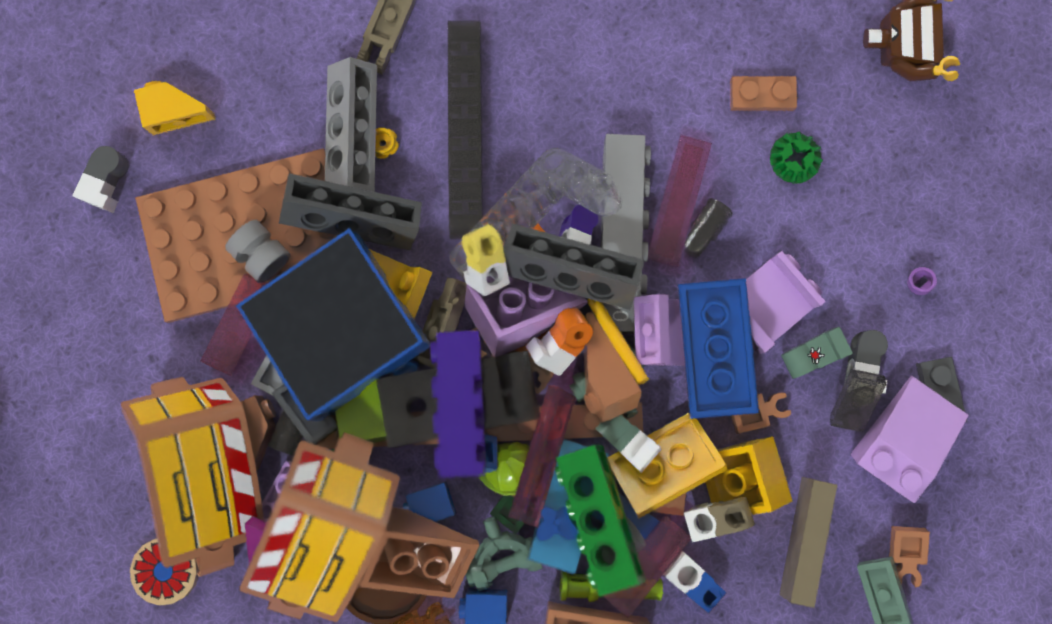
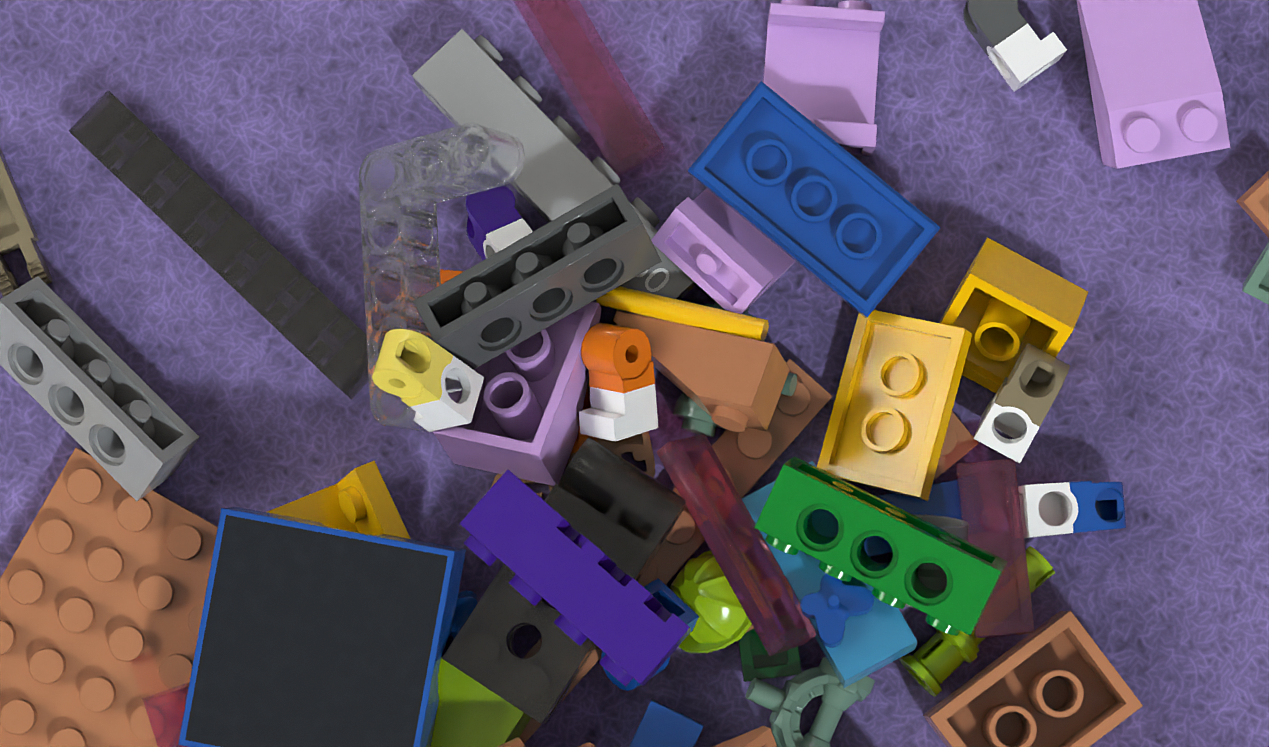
camera: 45 degrees left, 0 degrees up
light grey wheel [225,219,291,283] -> none
dark grey brick [279,173,422,251] -> none
yellow plate [375,128,399,159] -> none
dark tan hinge [413,277,467,369] -> none
leg [595,415,661,473] -> none
clear smoke hinge [684,198,733,259] -> none
nougat plate [731,393,792,434] -> none
dark tan piece [779,477,837,608] -> none
sand green leg [781,326,853,379] -> none
clear smoke plate [830,369,887,432] -> none

